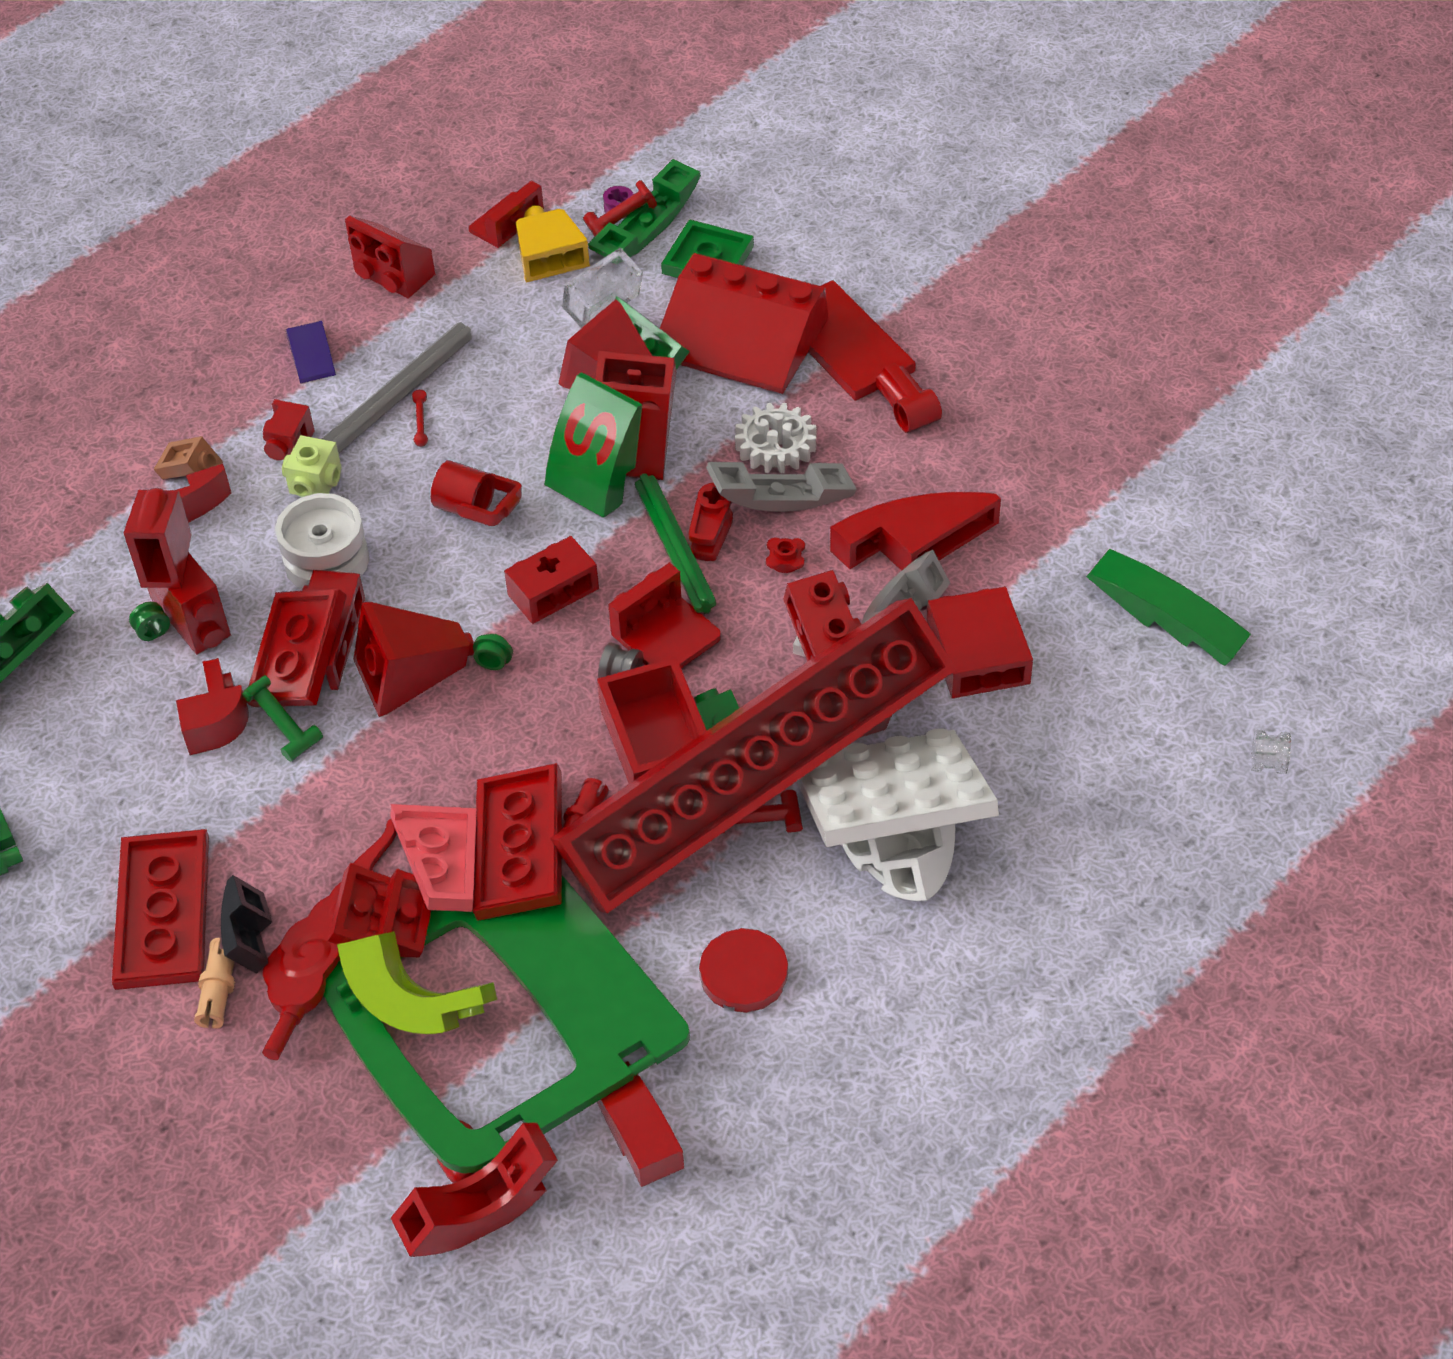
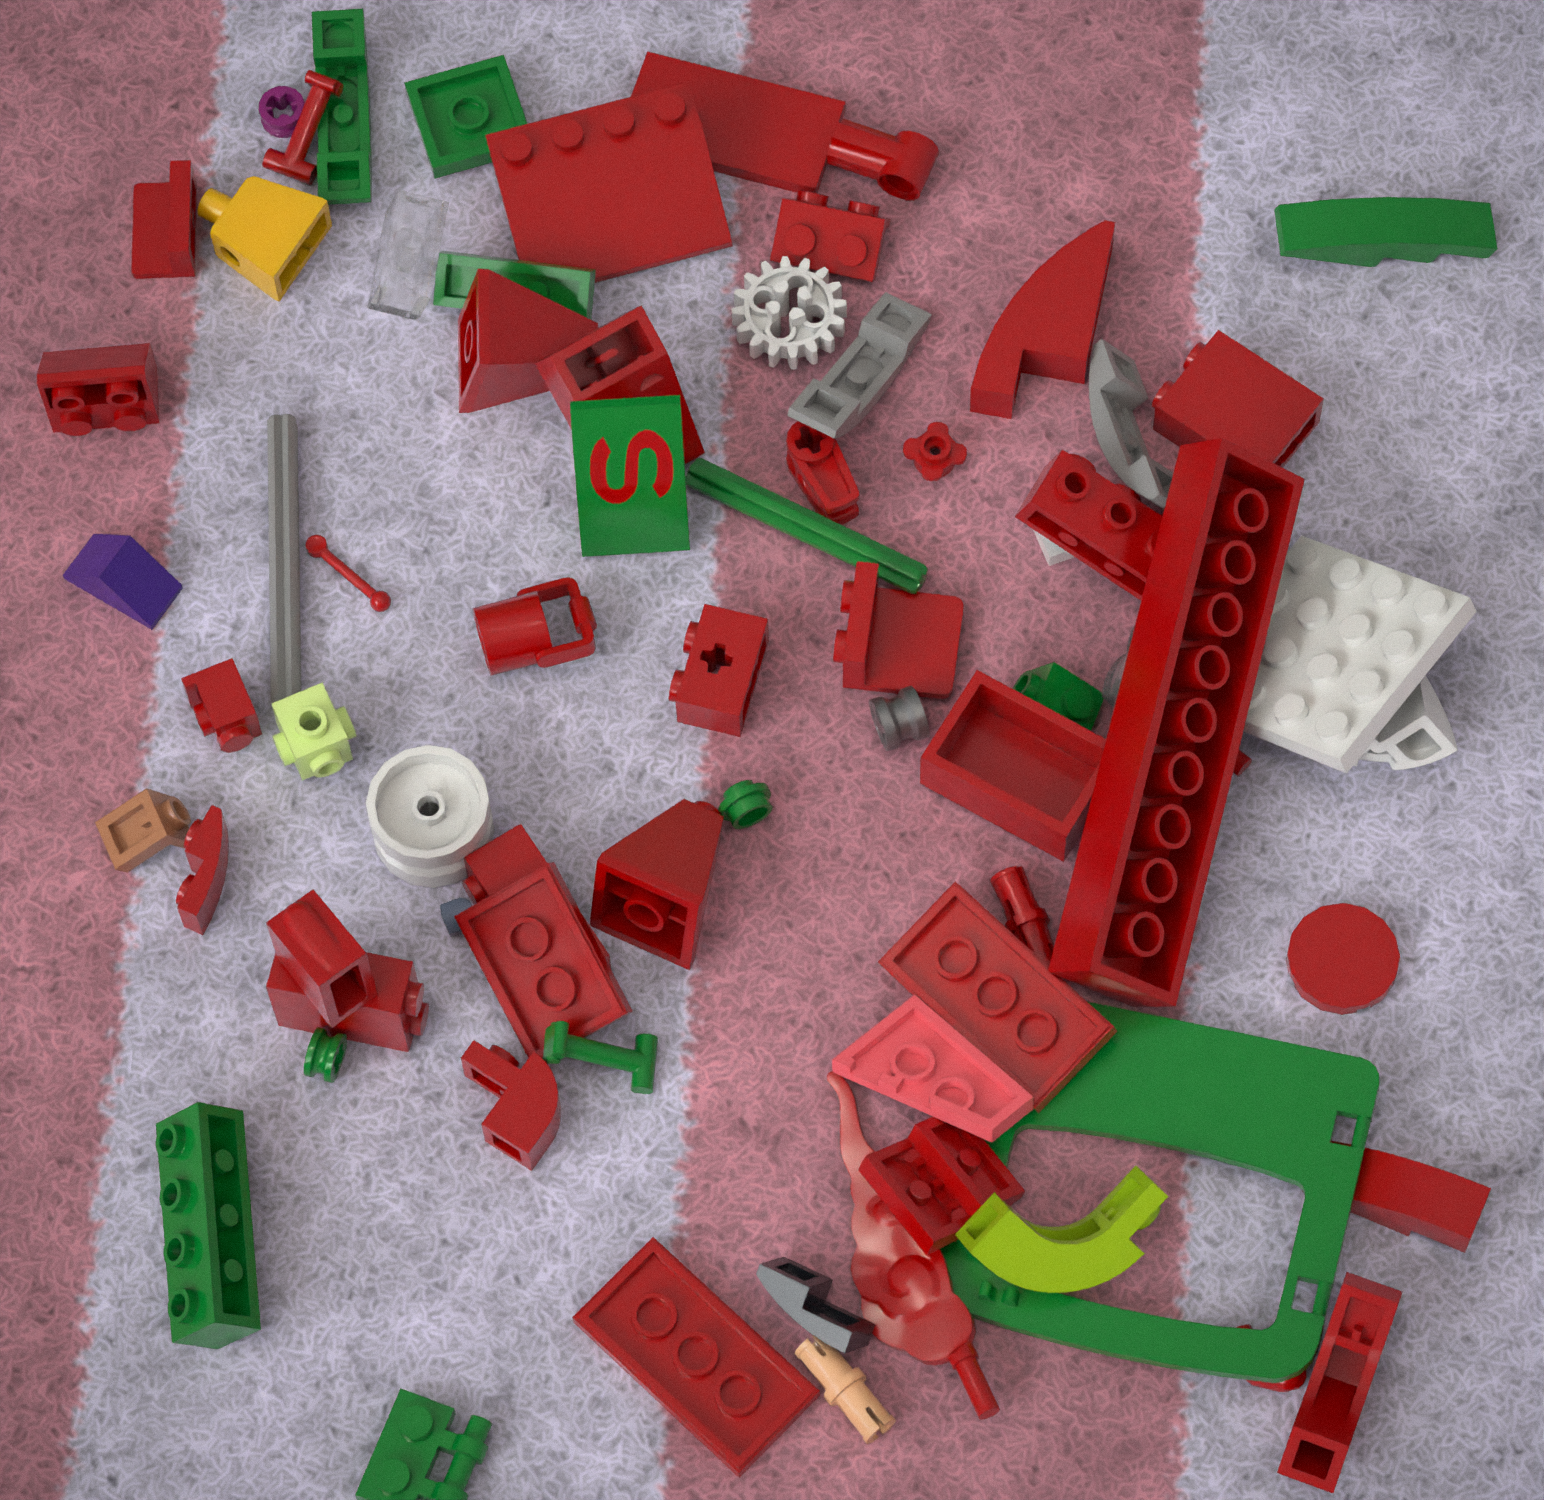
camera: 40 degrees left, 15 degrees up
none -> red bracket [770,190,890,282]

